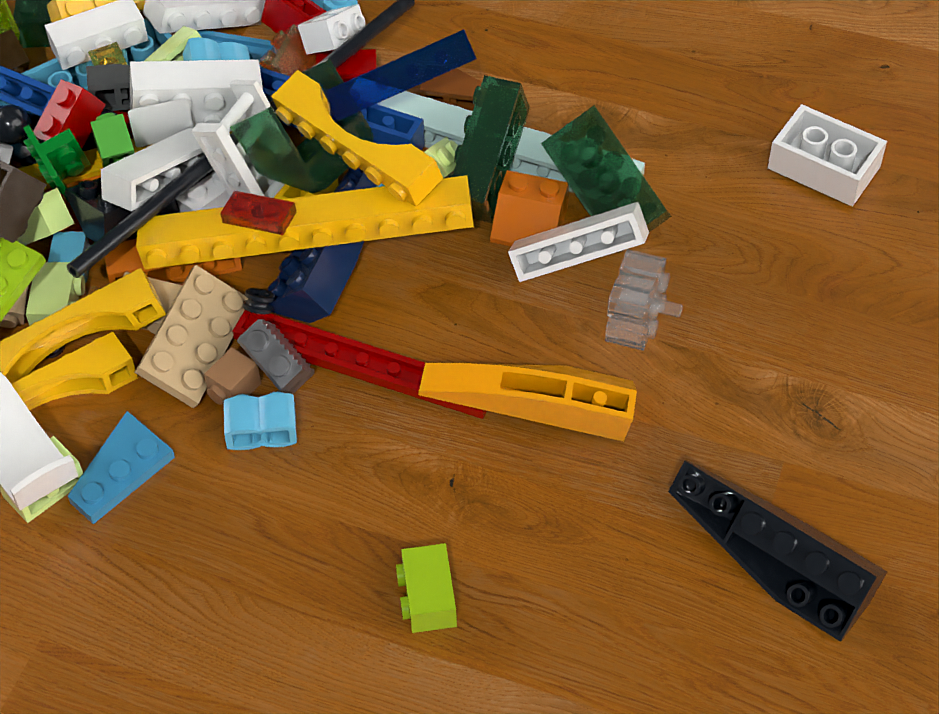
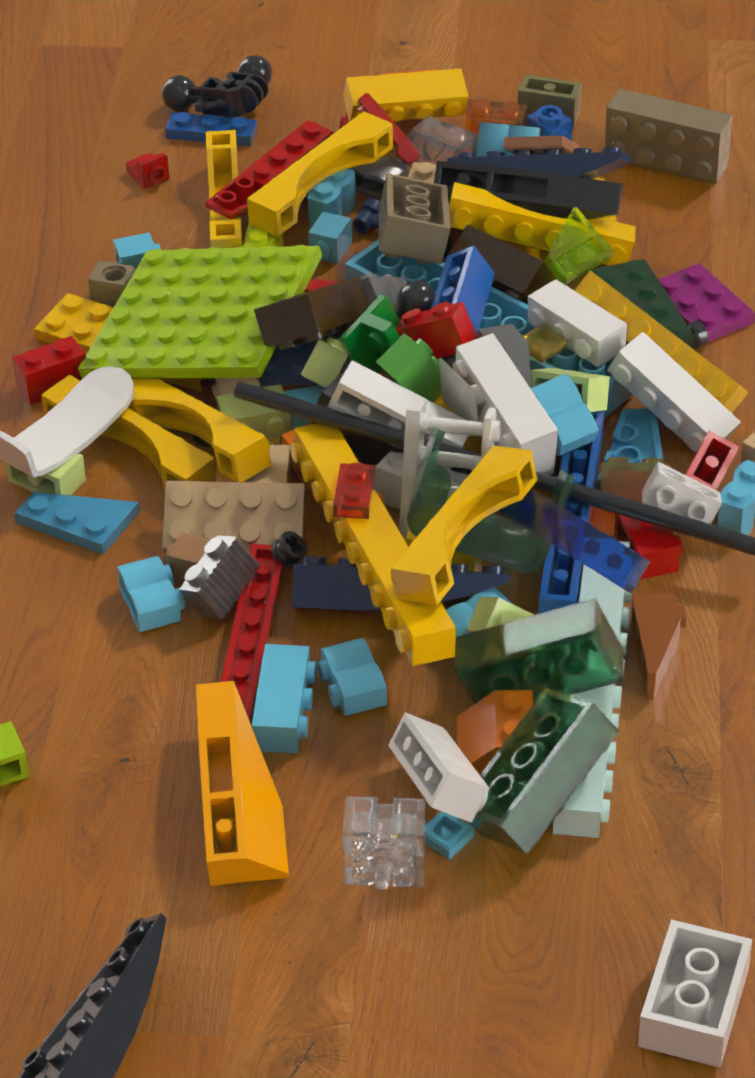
camera: 75 degrees right, 10 degrees down
none -> medium azure brick [252,644,317,753]
none -> medium azure brick [317,638,387,716]
none -> medium azure tile [419,811,474,860]

